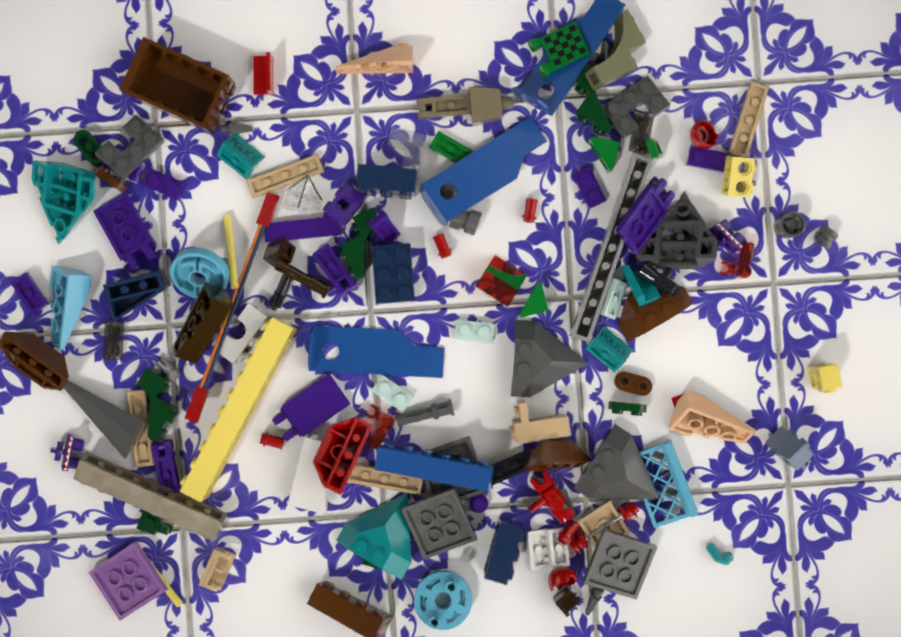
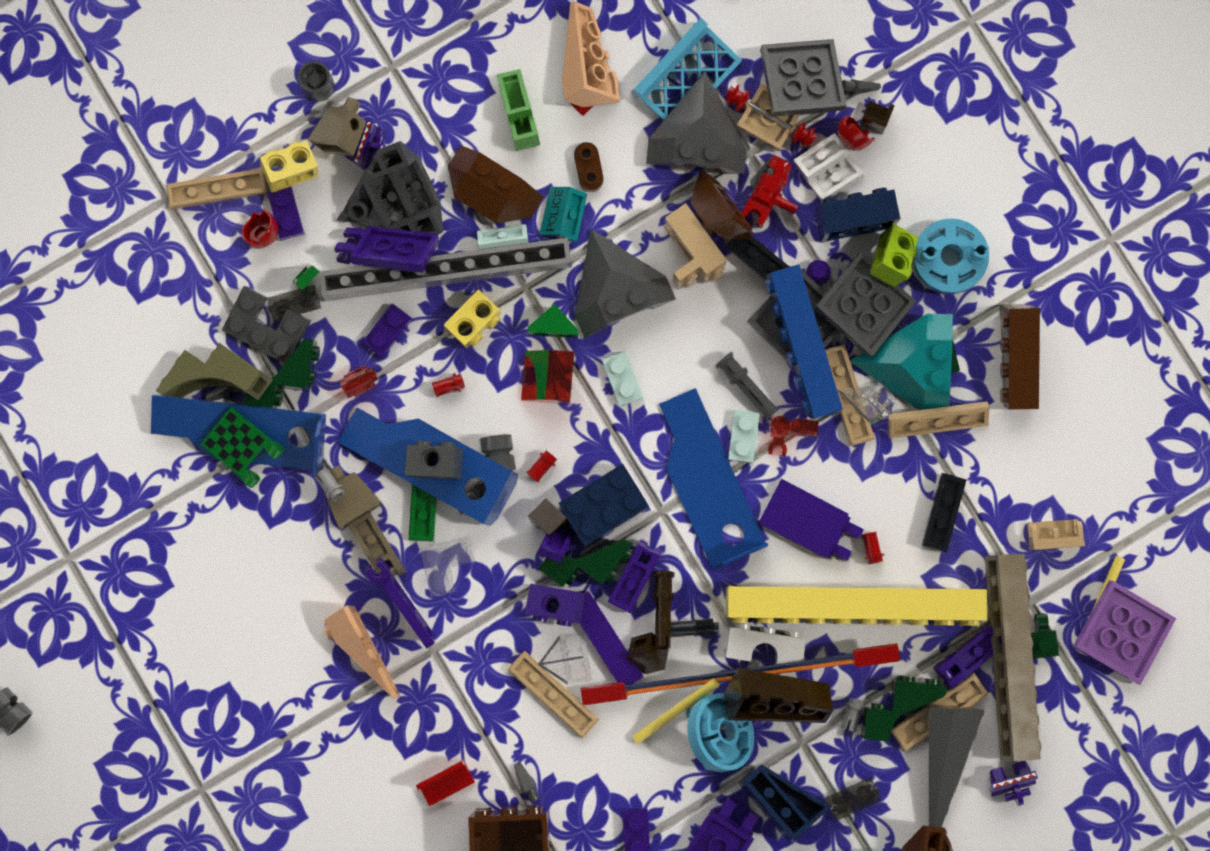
camera: 115 degrees left, 5 degrees down
teal panel [216,134,265,179] -> none
white slope [287,434,328,514] -> none
red wedge [312,416,373,495] -> none
dark blue brick [356,164,418,200] -> none
red pin [557,520,580,545] -> none
green slope [588,137,620,173] -> none
dark green plate [608,401,647,416] -> none
teal panel [622,265,661,307] -> none
black piece [637,262,681,298] -> none
clear red bar [719,242,755,279] -> none
dark grey wheel [813,226,839,249] -> none
none -> dark tan torso [308,97,366,156]
none -> light grey pin [315,468,345,502]
none -> clear red brick [339,364,379,398]
none -> dark purple tile [365,556,435,649]
none -> dark grey brick [405,441,463,480]
none -> light yellow brick [444,289,501,349]
none -> bright green slope [497,69,540,151]
none -> dark brown panel [528,498,569,536]
none -> clear slope [837,380,897,425]
none -> lime brick [870,224,918,287]
none -> tan tile [888,401,989,439]
none -> black plate [921,472,967,553]

